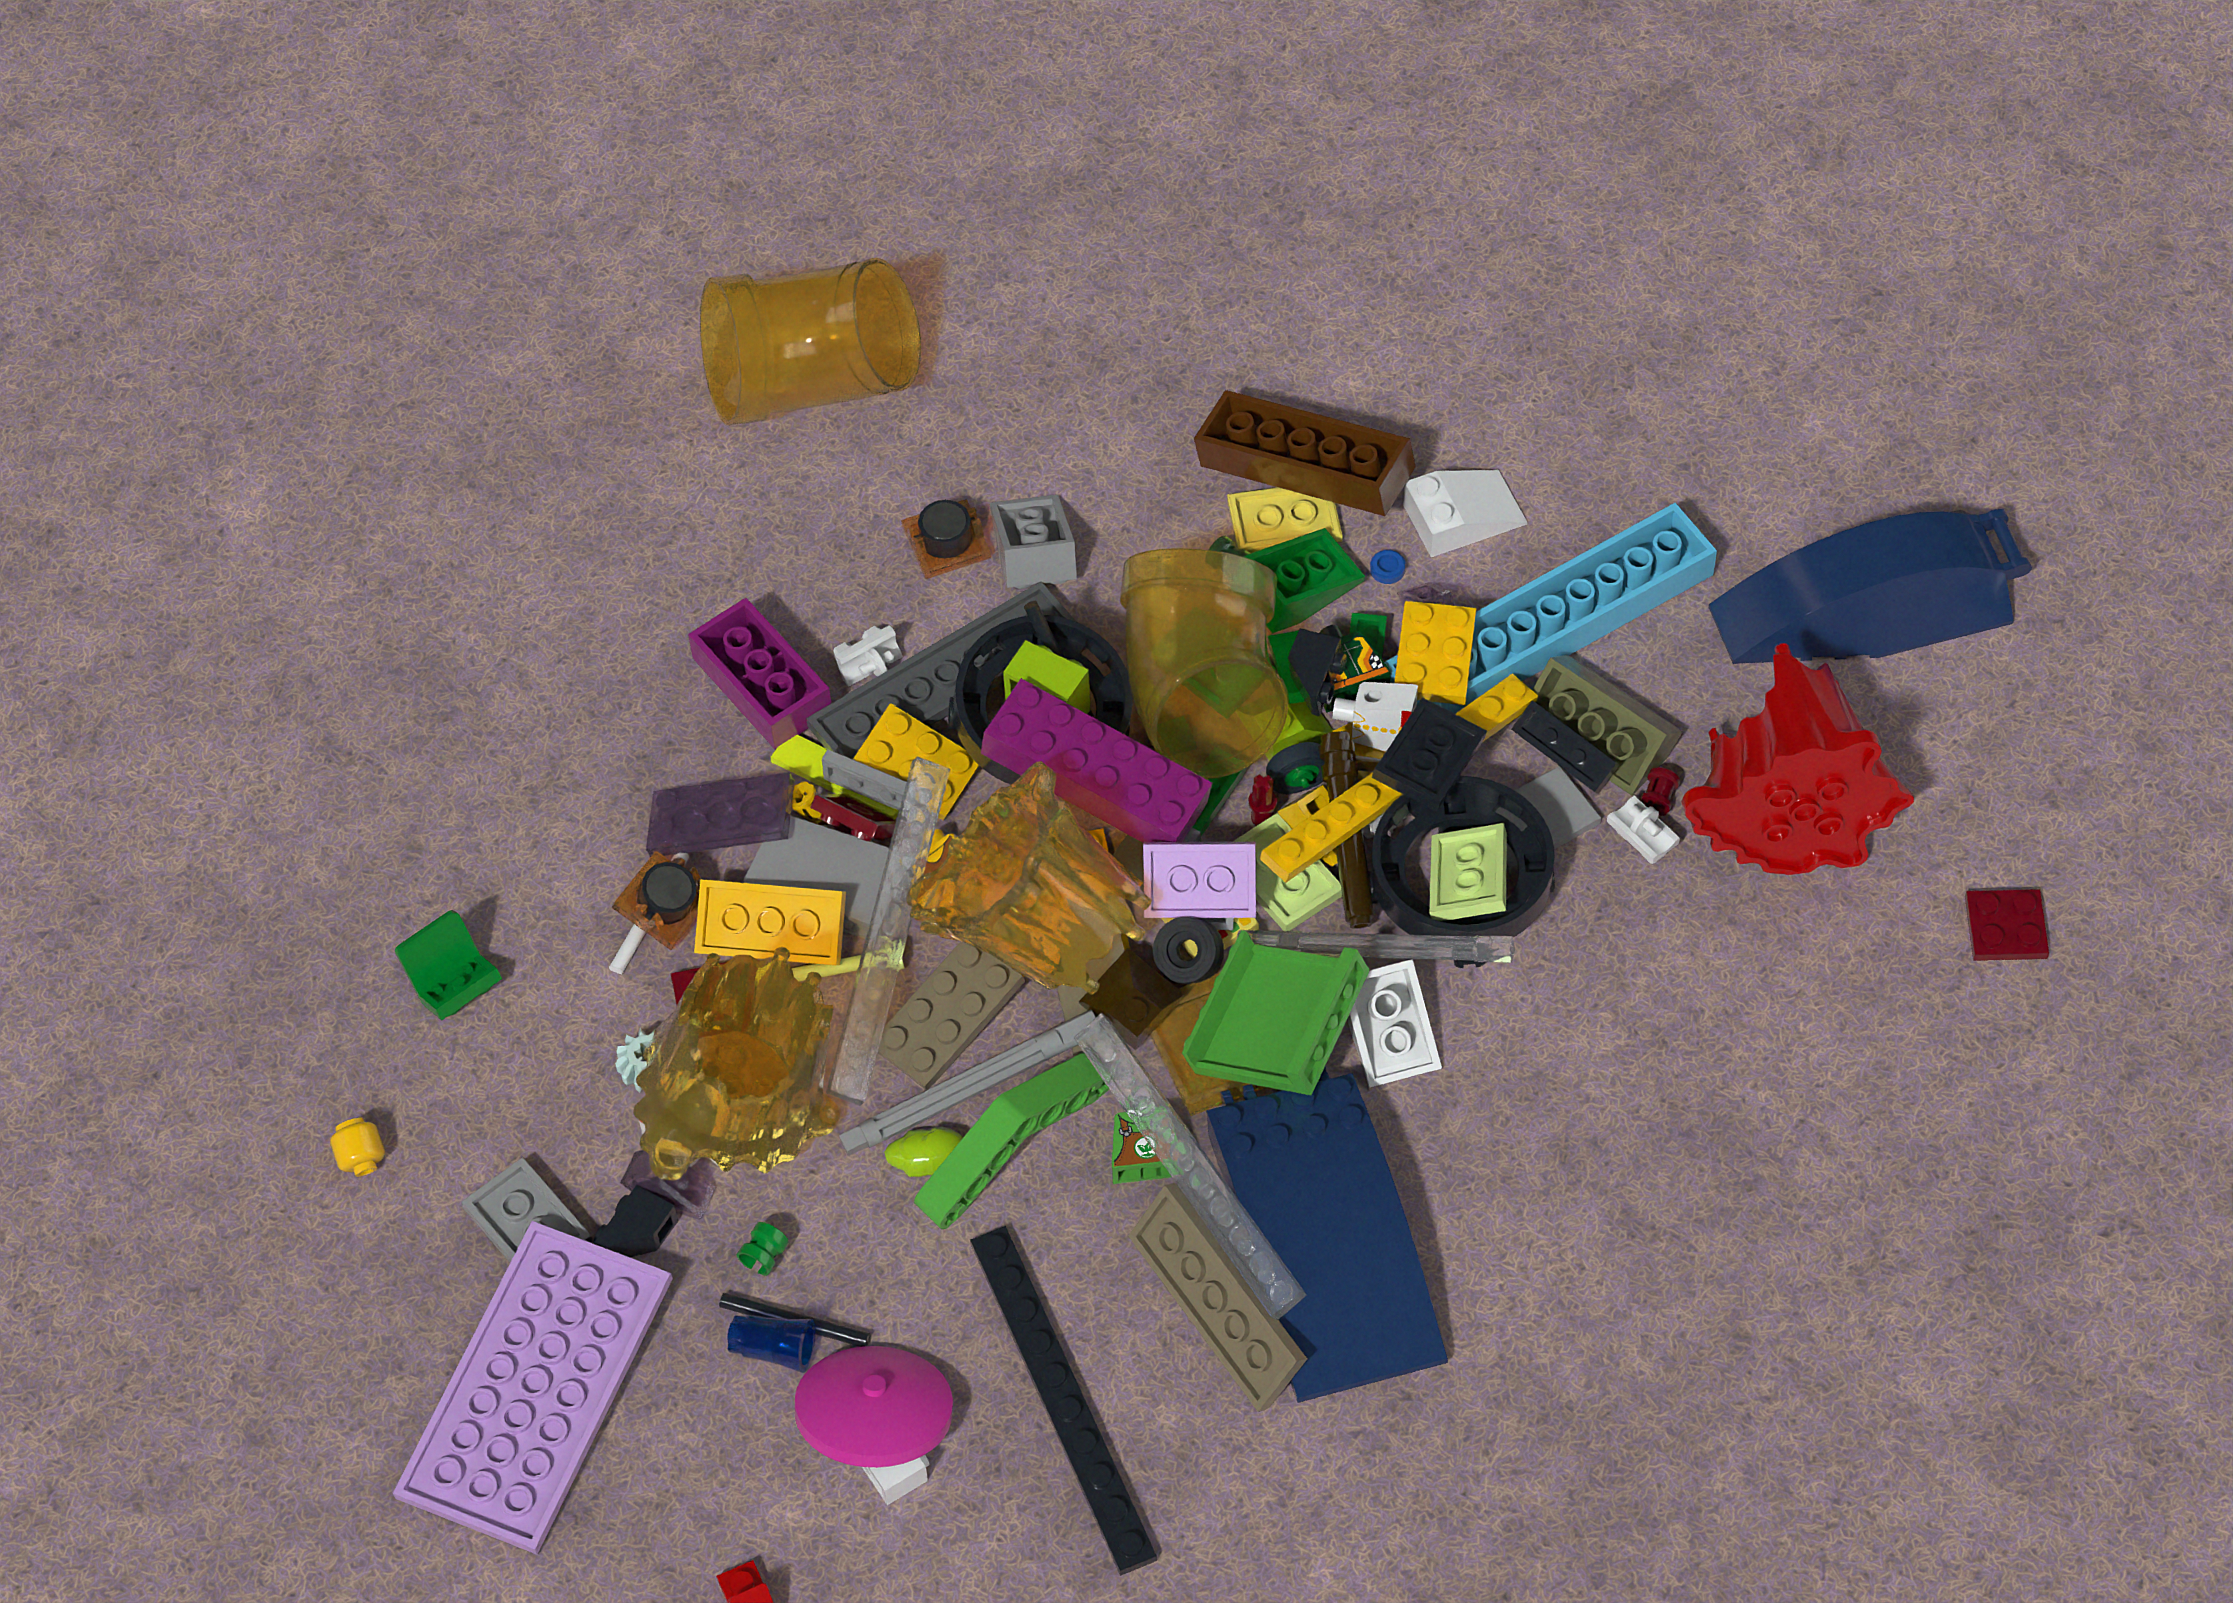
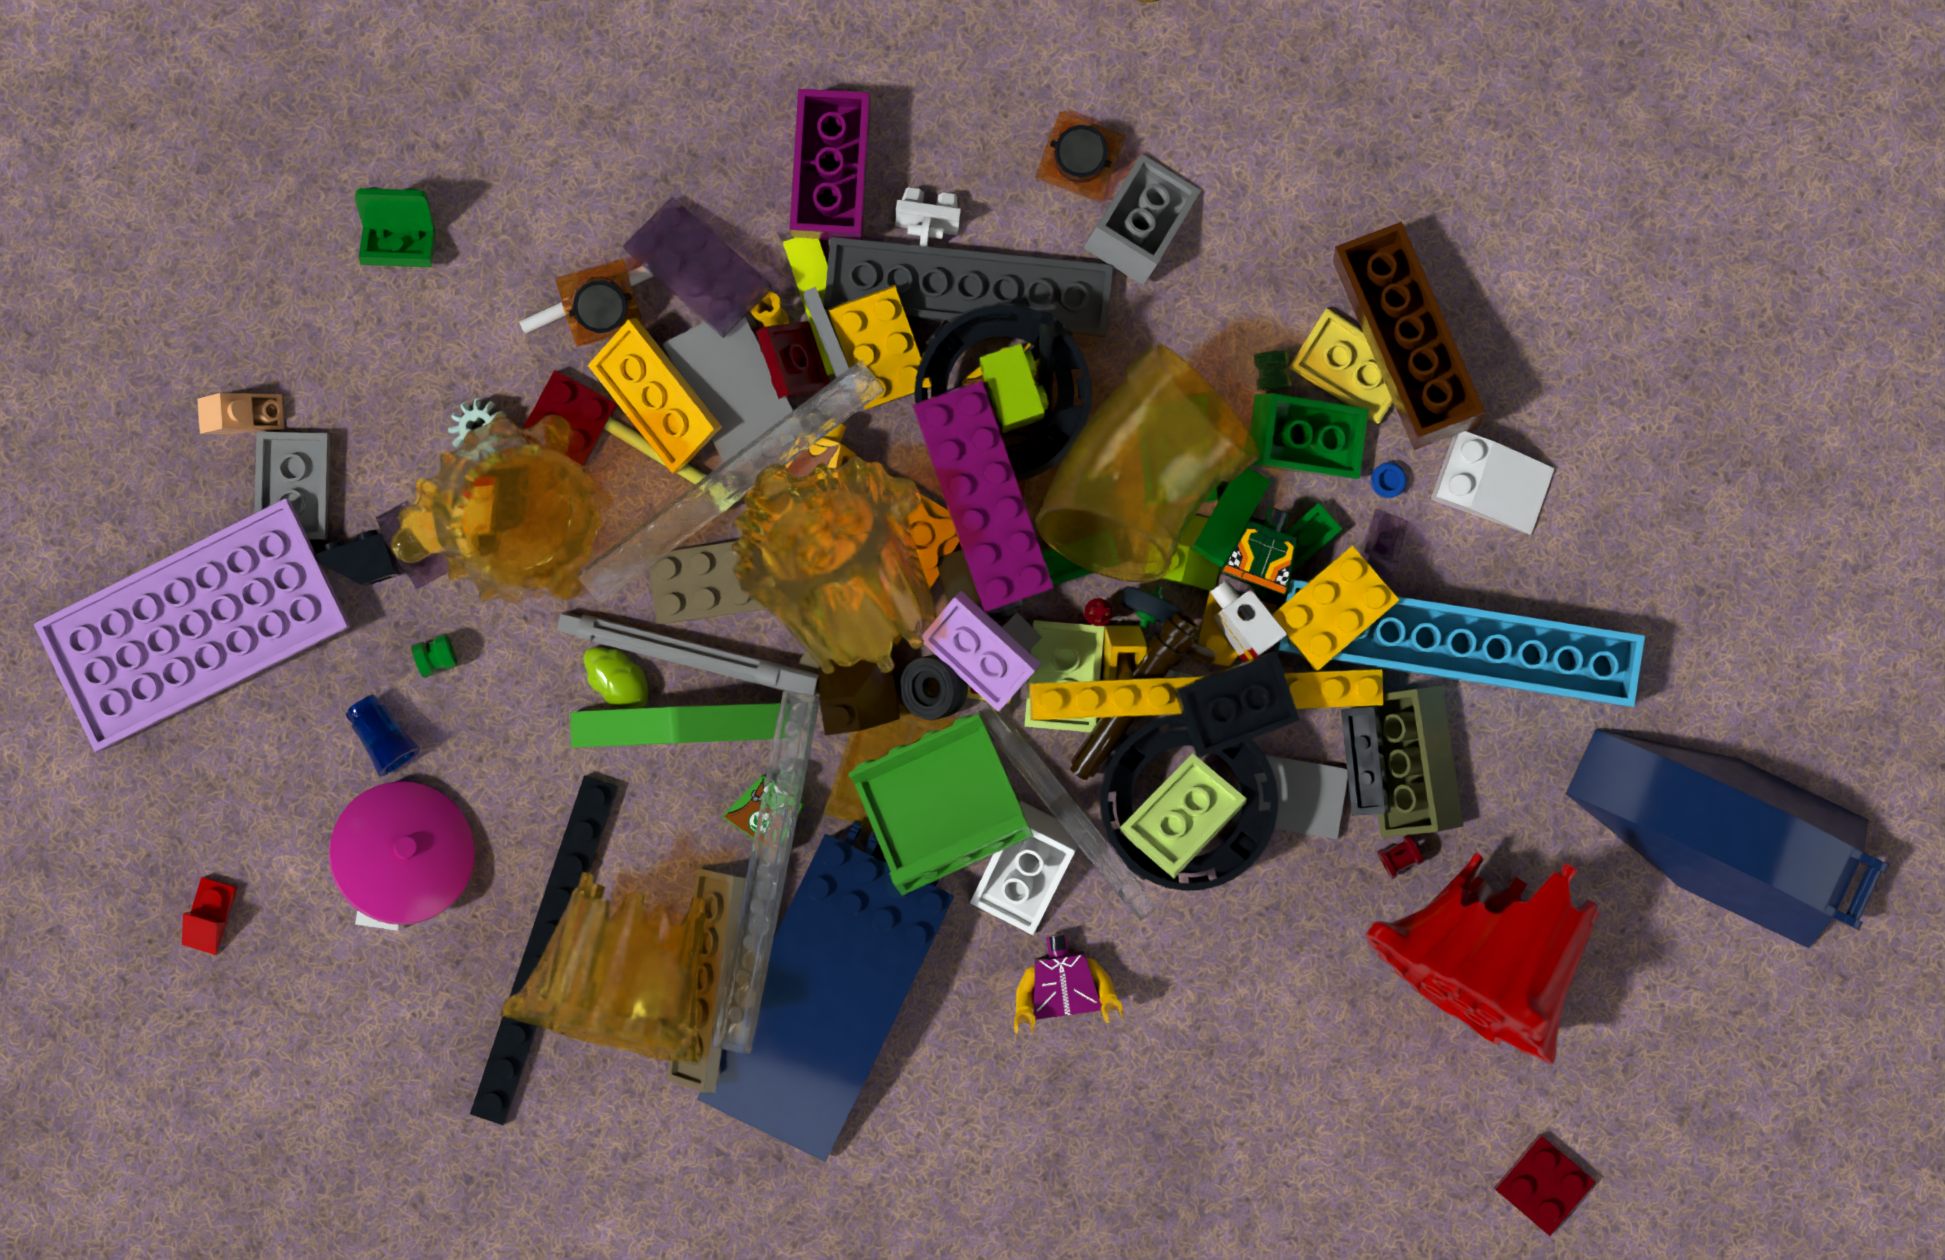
camera: 40 degrees right, 30 degrees up
yellow head [330,1118,385,1177] -> none
black bar [719,1293,870,1347] -> none
black slope [1287,628,1347,717] -> none
white hips [1607,796,1680,864] -> none
none -> light nougat slope [197,393,285,434]
none -> clear yellow piece [500,873,707,1064]
none -> torso [1013,934,1125,1034]

